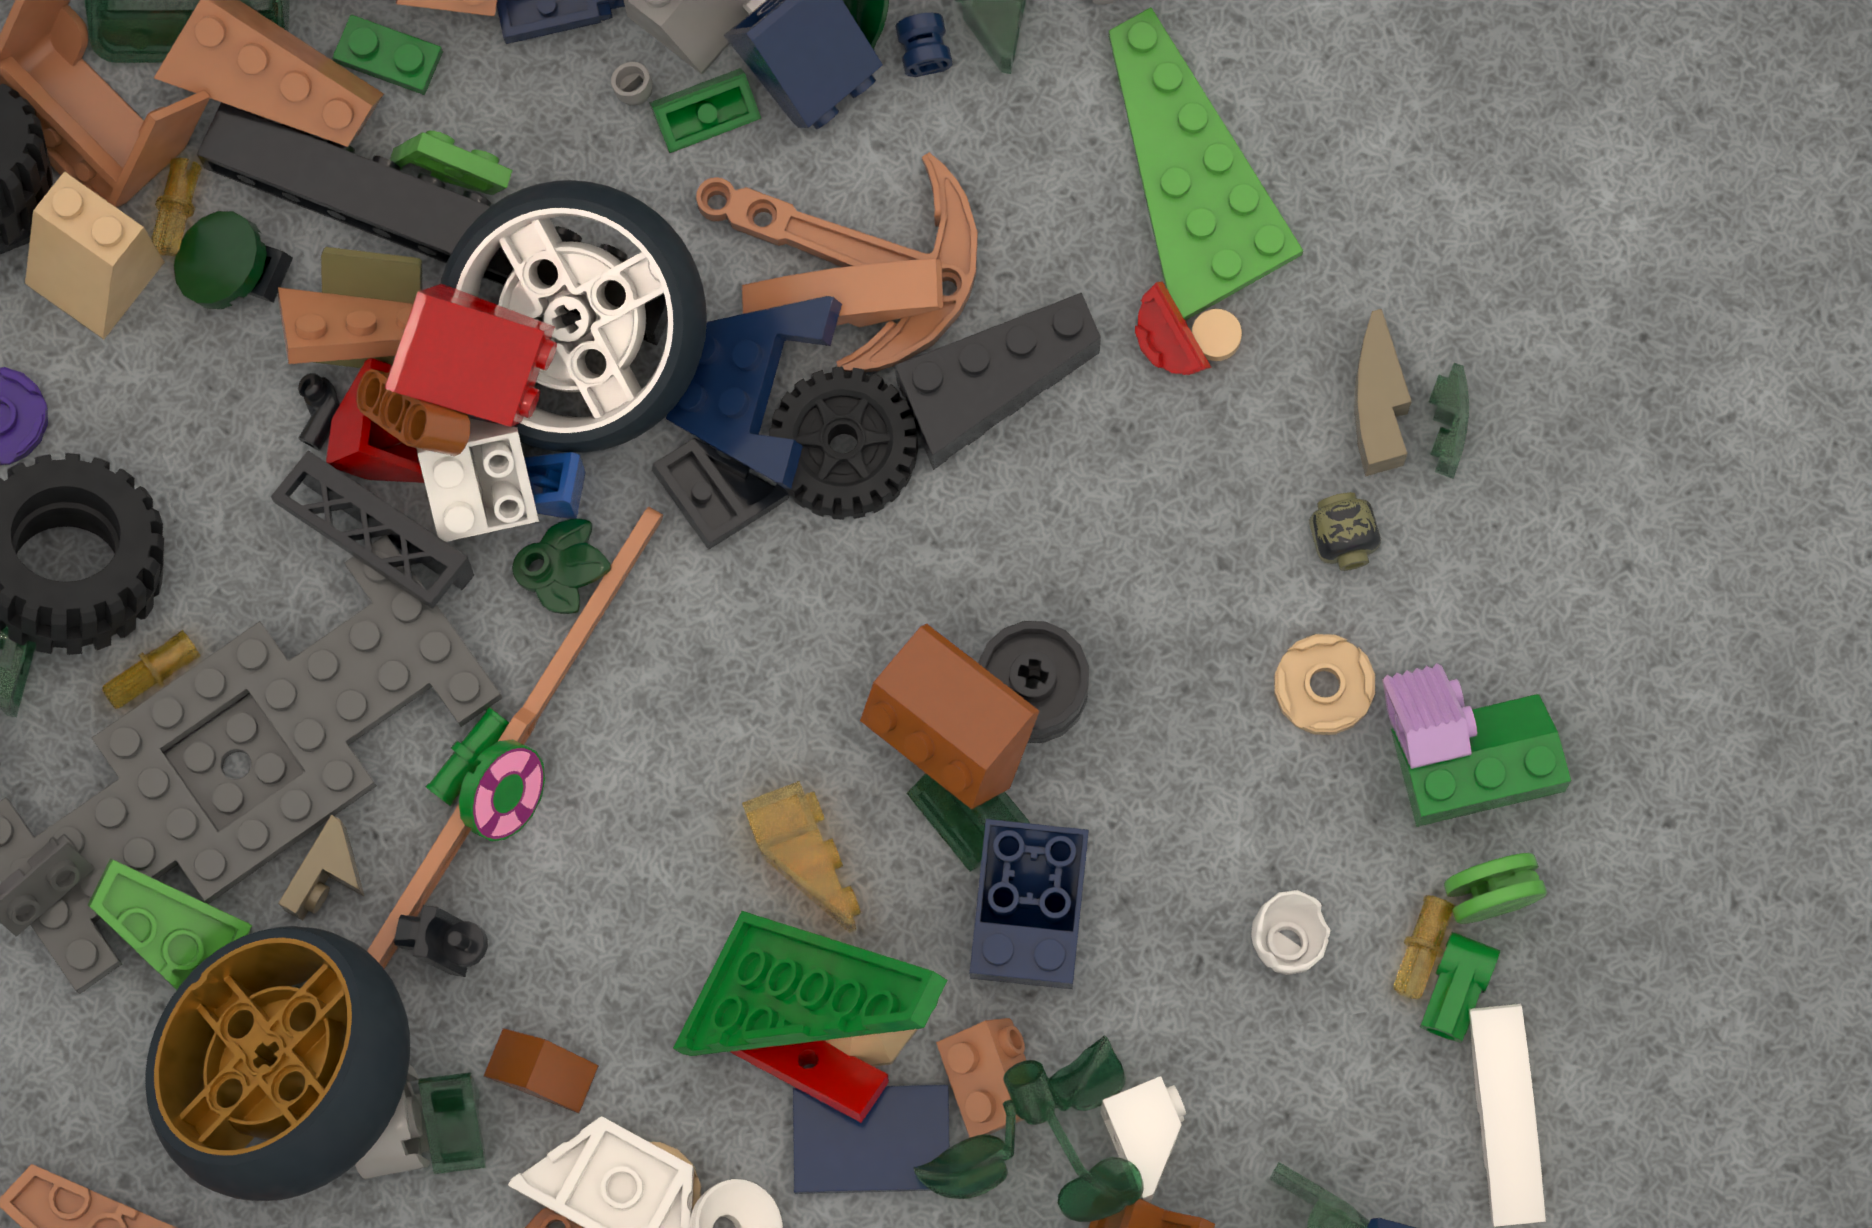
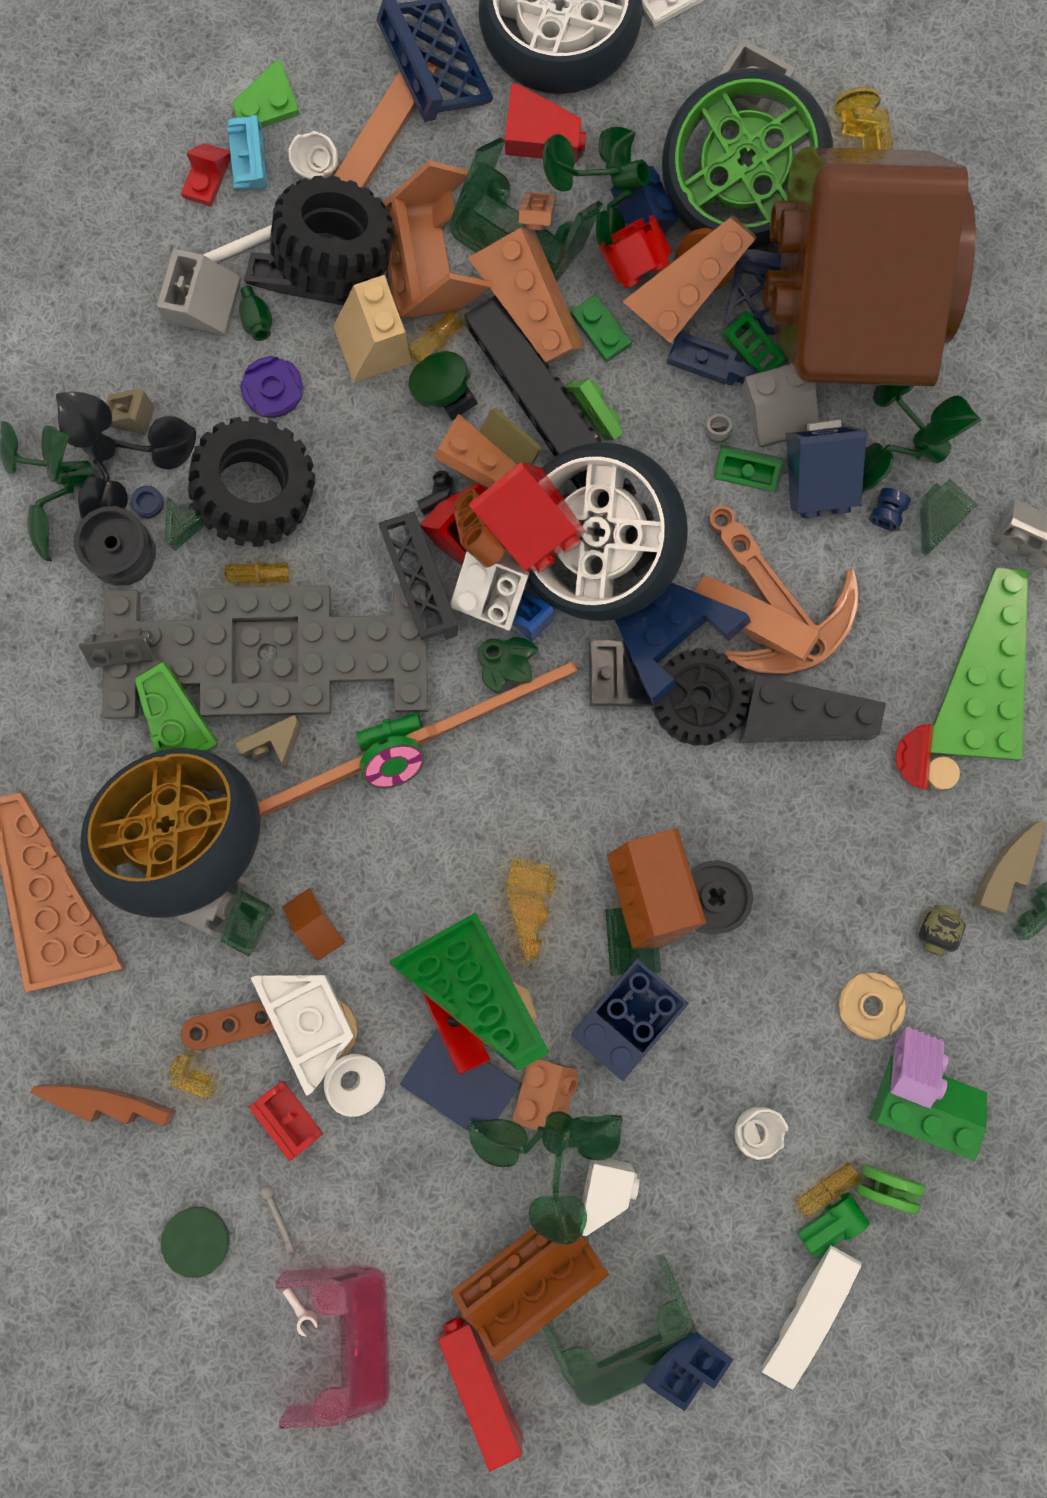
camera: 35 degrees right, 5 degrees up
black hips [394,905,488,977] -> none

